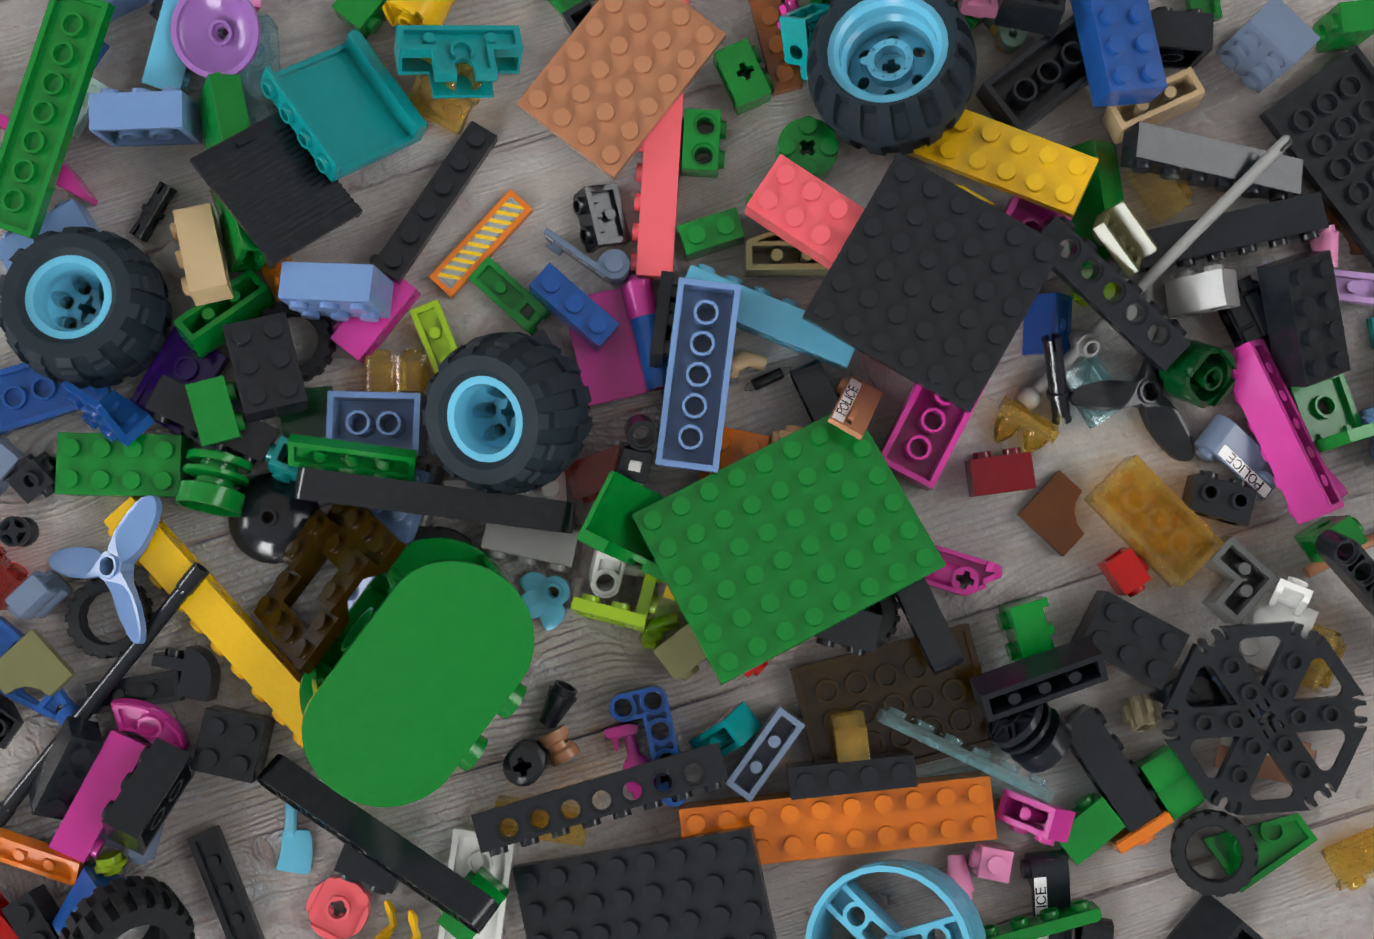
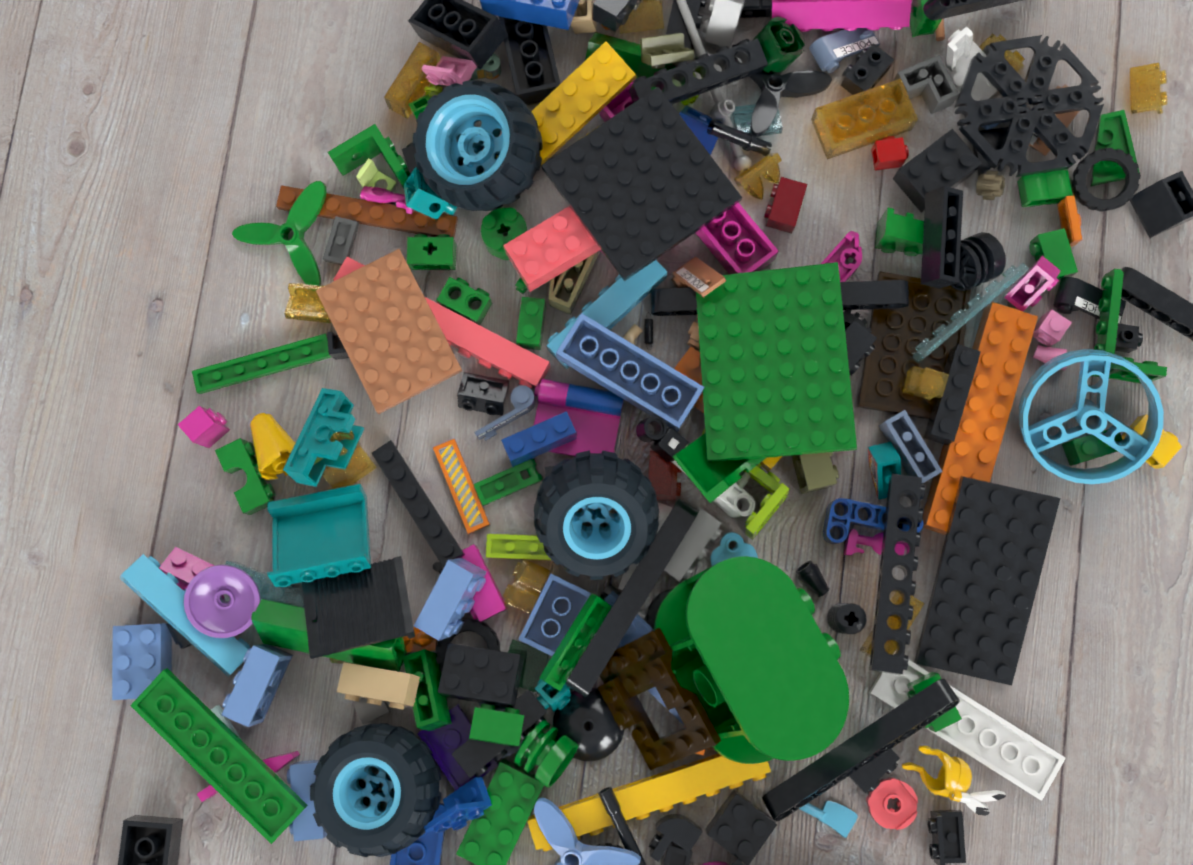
camera: 55 degrees left, 5 degrees down
black pin [129,181,177,243] -> none
nougat wheel [538,724,580,767] -> none
clear neon green arm [640,613,680,649] -> none
black plate [649,271,678,369] -> none
reddish brown tile [1017,470,1084,556] -> none
black brick [1065,704,1161,833] -> none

